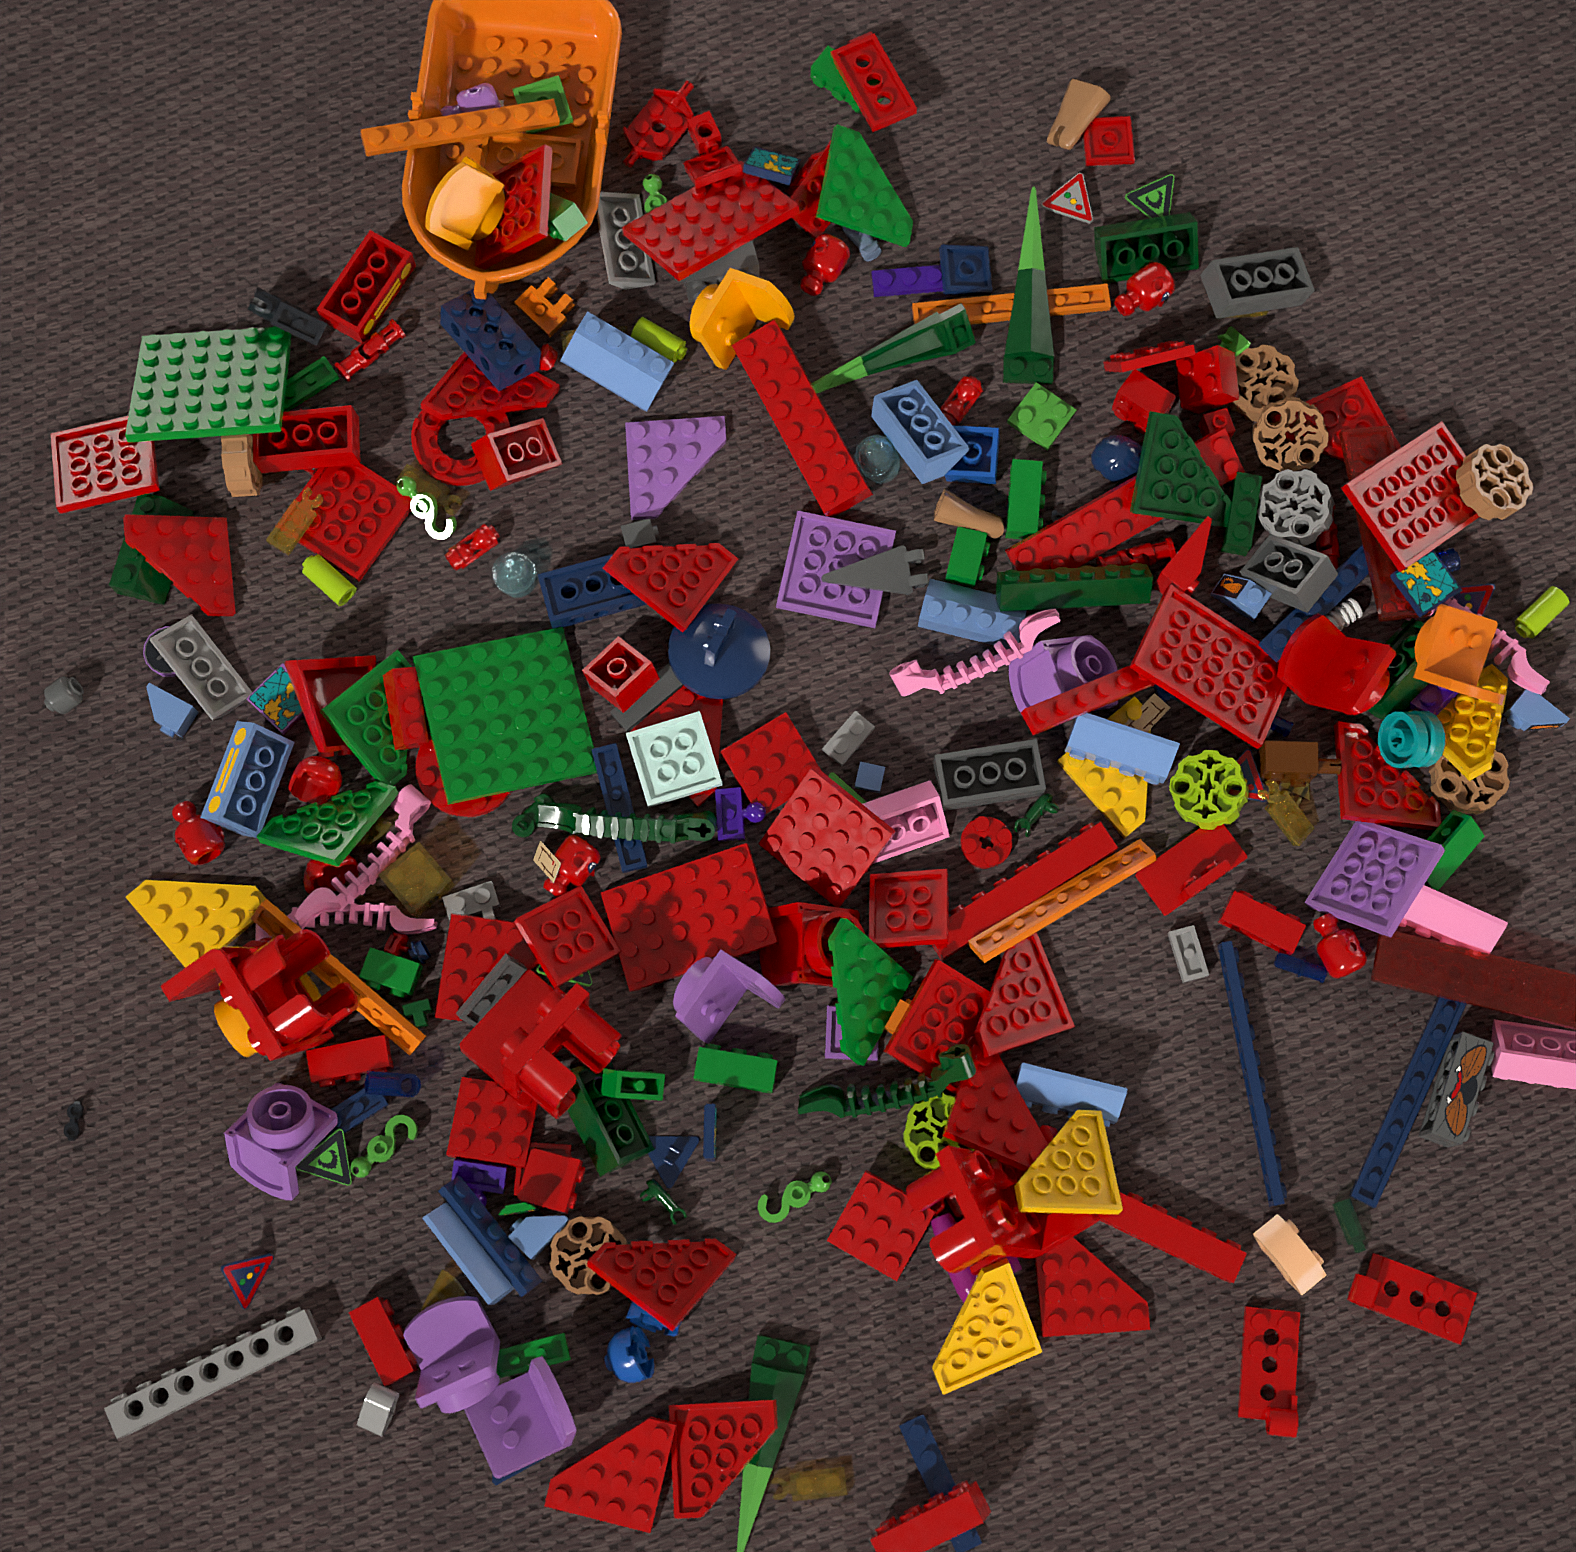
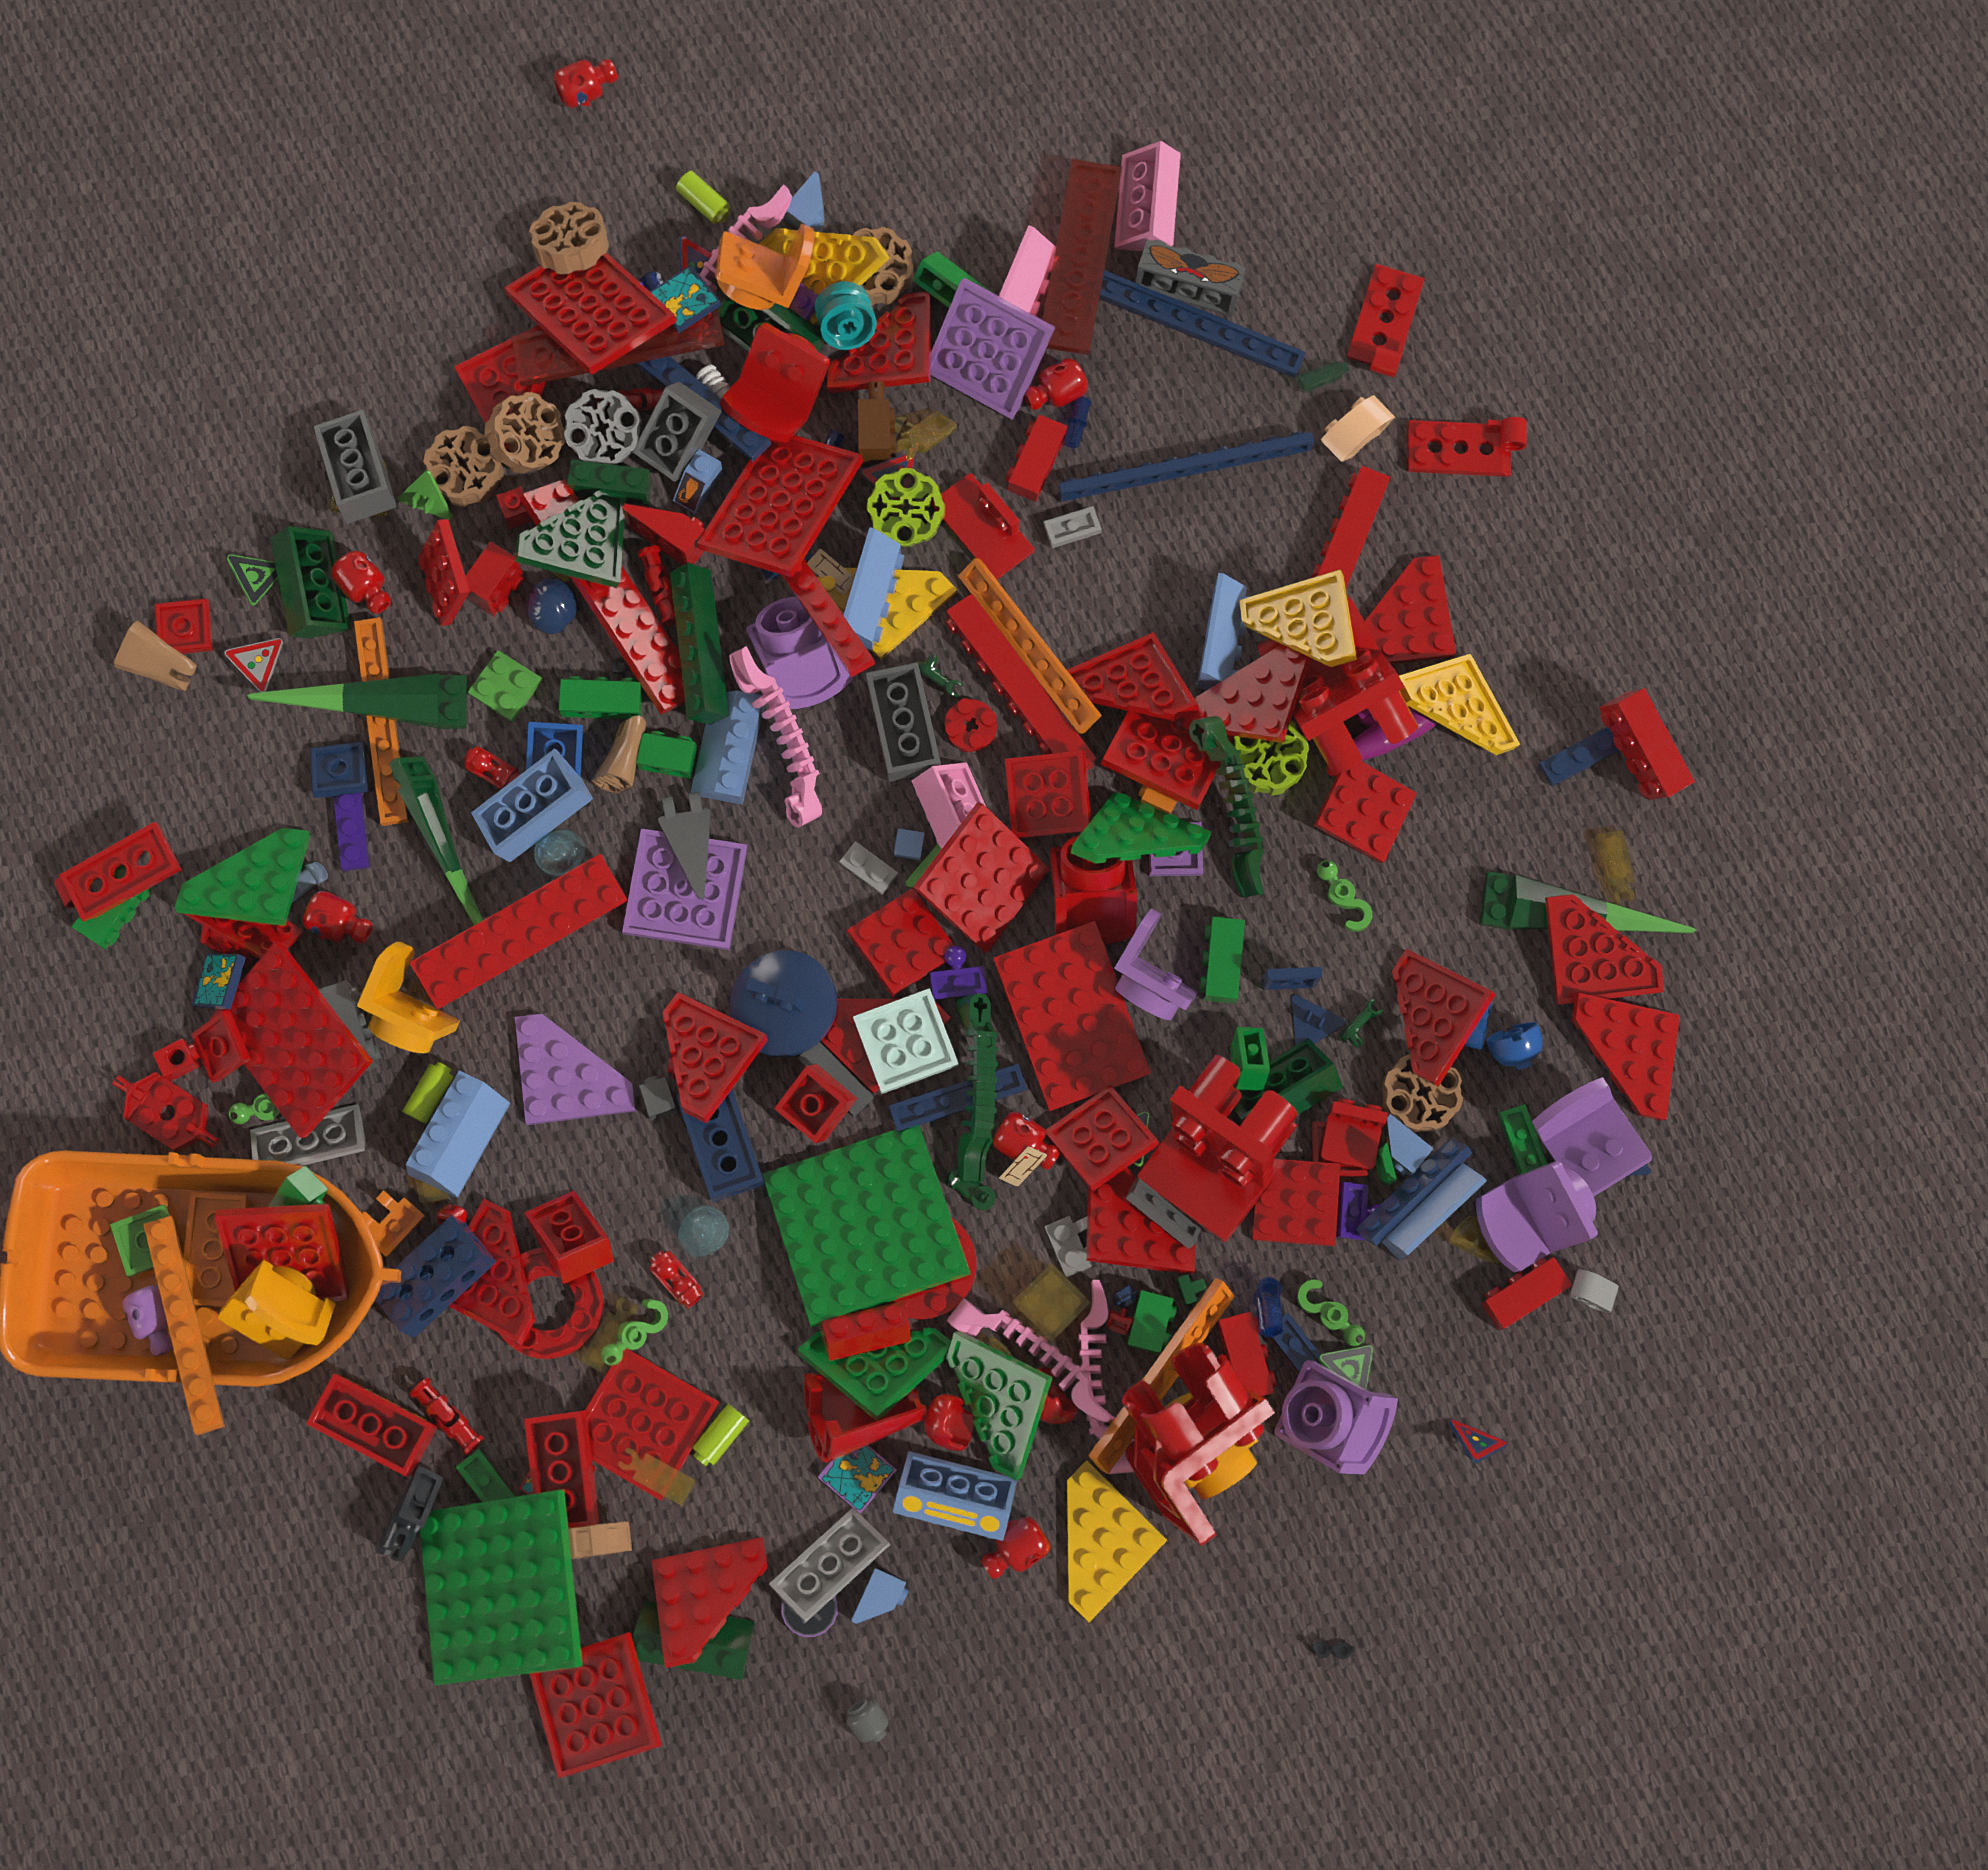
camera: 100 degrees left, 0 degrees up
light grey brick [104,1307,322,1439] -> none
red brick [1176,345,1239,414] -> none

